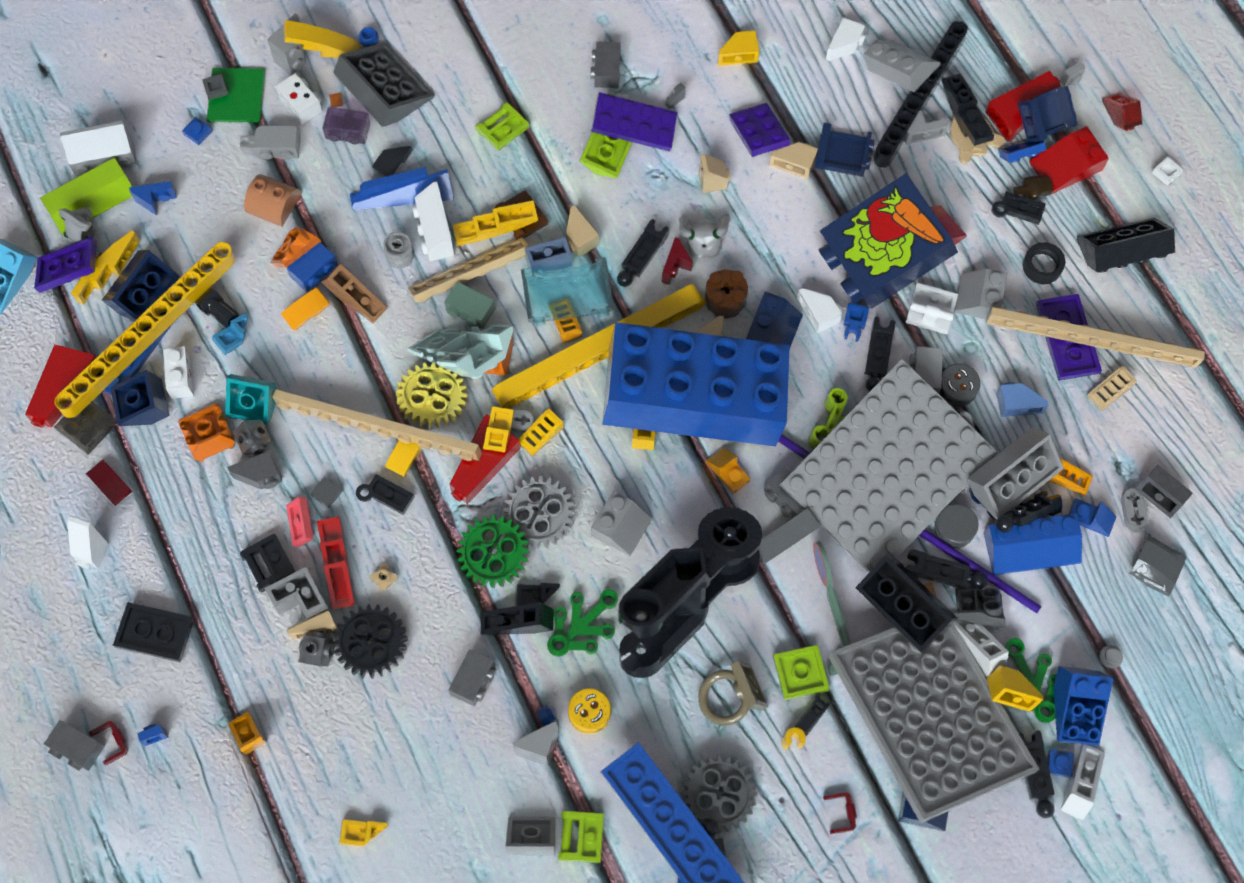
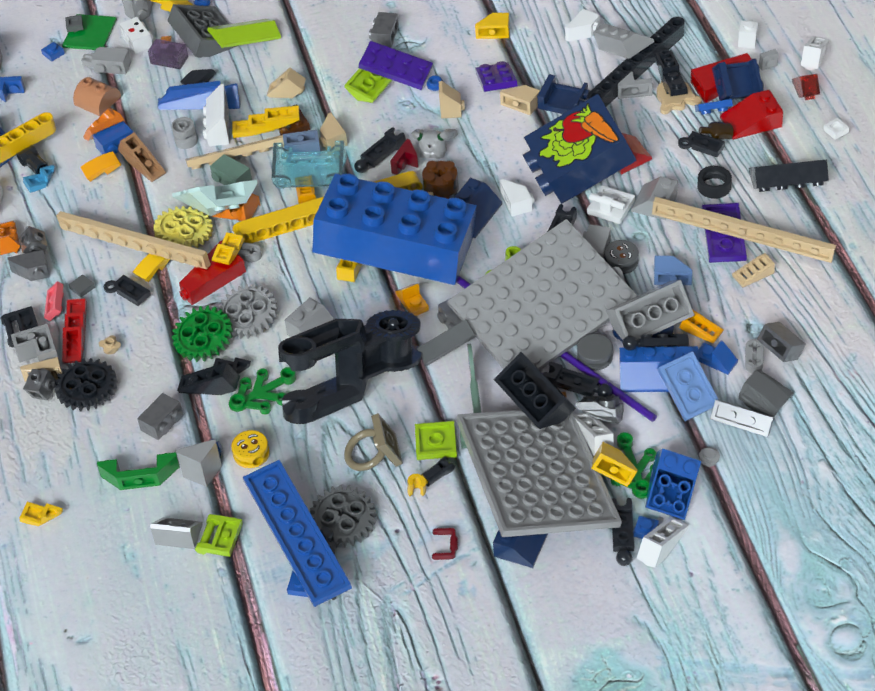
camera: 15 degrees right, 20 degrees down
teal brick [225,374,277,425] -> none
lime plate [474,102,529,151] -> none
yellow slope [518,408,564,457] -> none
dark grey tile [665,83,686,109] -> none
blue plate [843,303,869,342] -> none
none -> green slope [97,452,180,490]
none -> lime slope [207,19,281,48]
none -> tan slope [267,67,306,98]
none -> blue plate [427,75,443,91]
none -> medium blue plate [657,351,719,422]
none -> plate [710,400,774,437]
none -> white slope [738,20,759,49]
none -> white slope [801,36,829,70]

